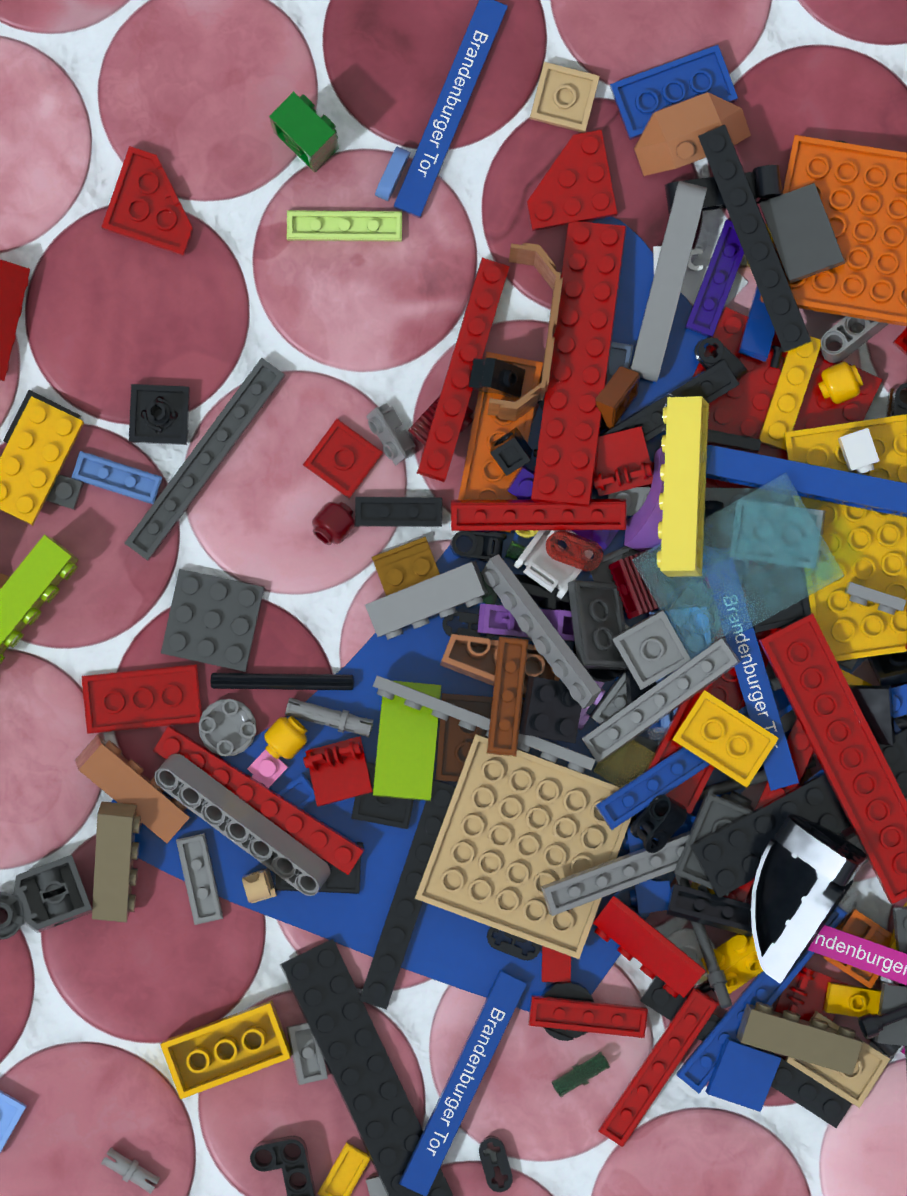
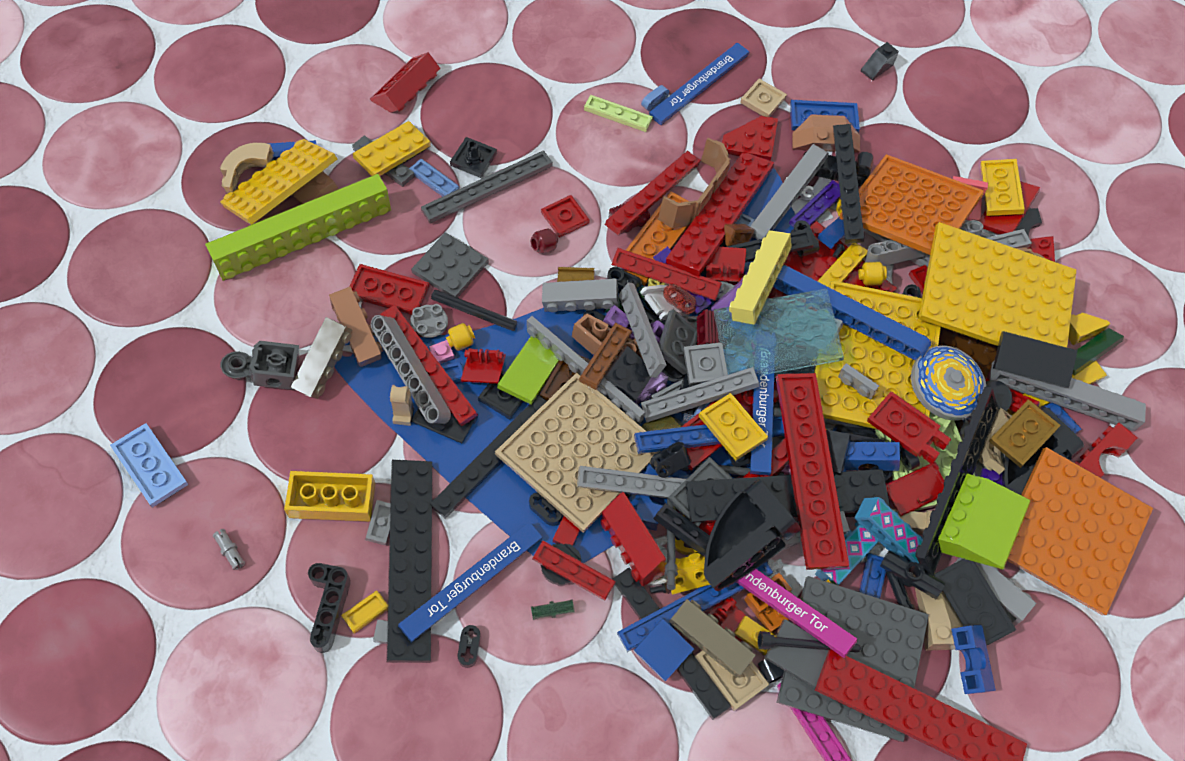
camera: 15 degrees right, 25 degrees down
red plate [101,146,193,256] -> none
light grey tile [176,833,224,925] -> none
green brick [269,91,339,173] -> none
light grey pin [285,698,374,738] -> none
black plate [355,497,442,527] -> none
light grey hinge [366,403,416,466] -> none
black brick [469,358,525,398] -> none
black brick [490,428,533,476] -> none
red tile [598,986,719,1147] -> none
dark grey tile [760,183,845,284] -> none
white brick [838,428,879,474] -> none

